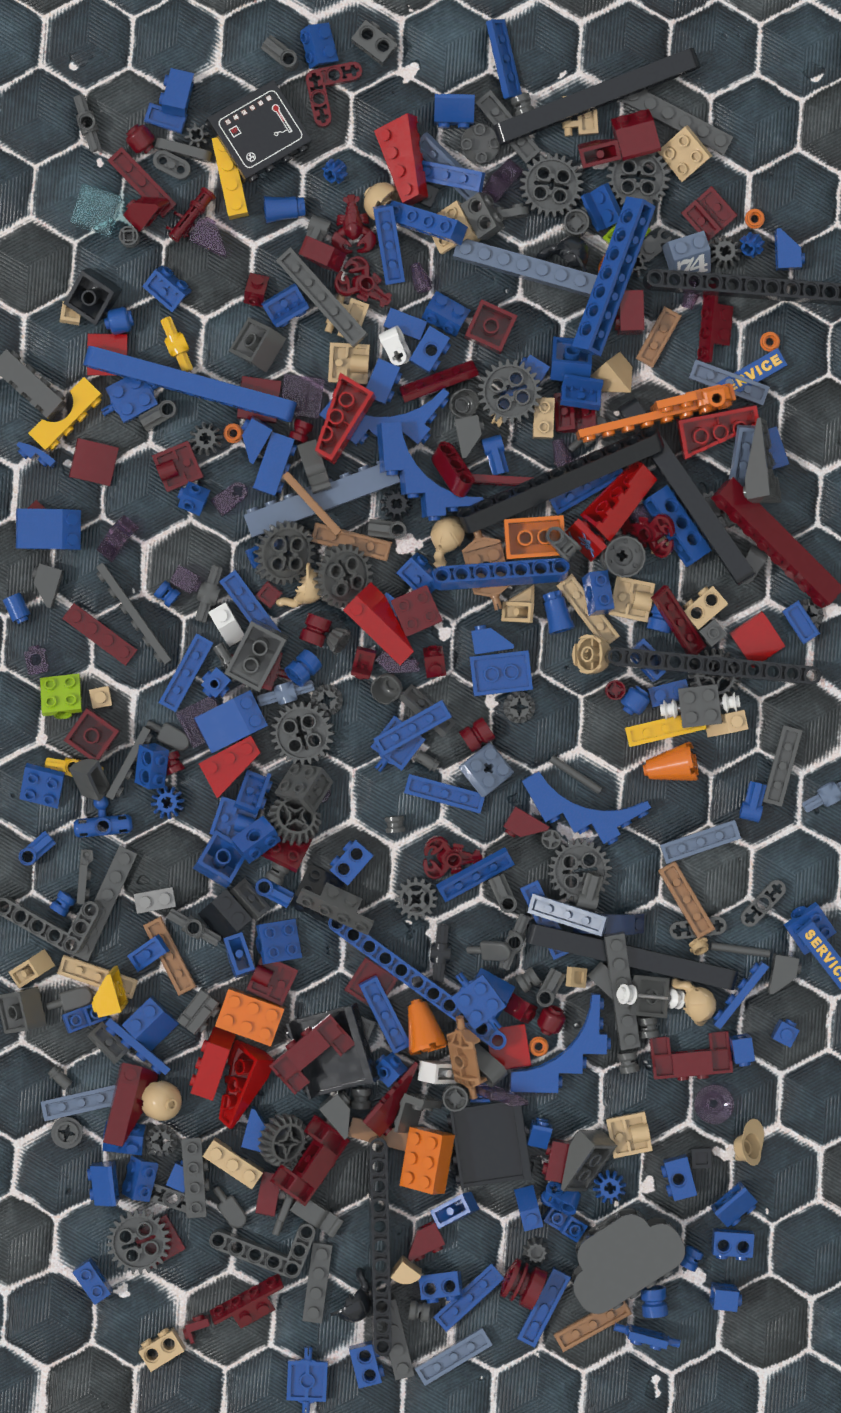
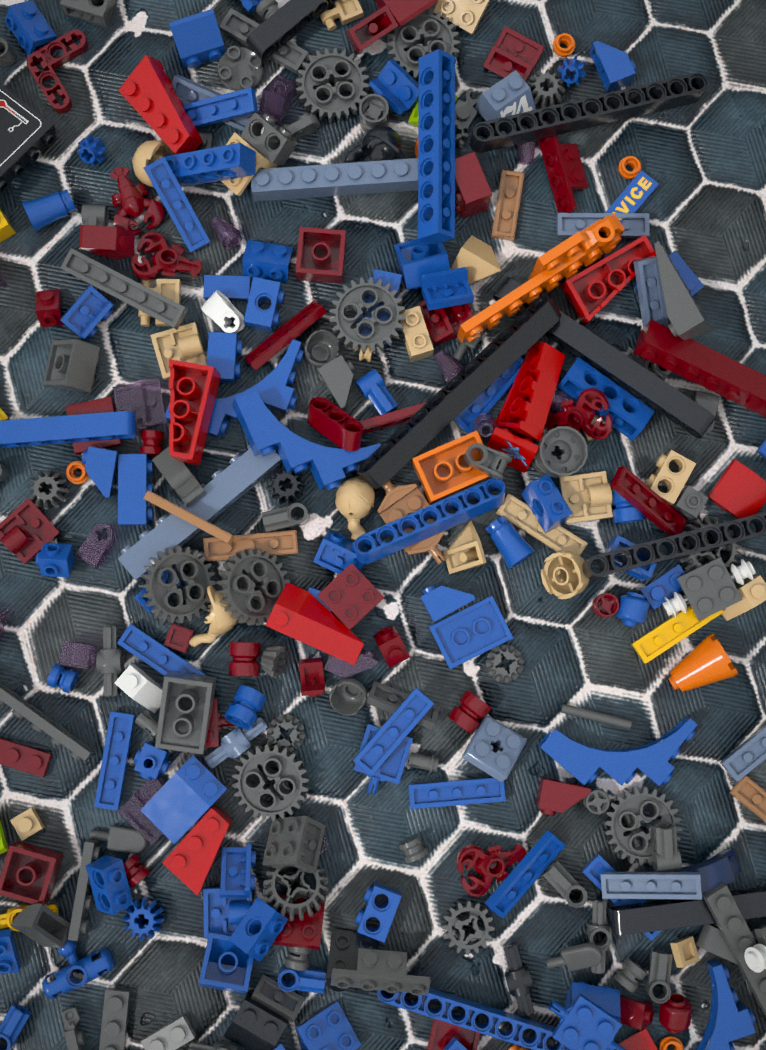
camera: 25 degrees left, 5 degrees down
none -> clear purple cone [473,414,496,437]

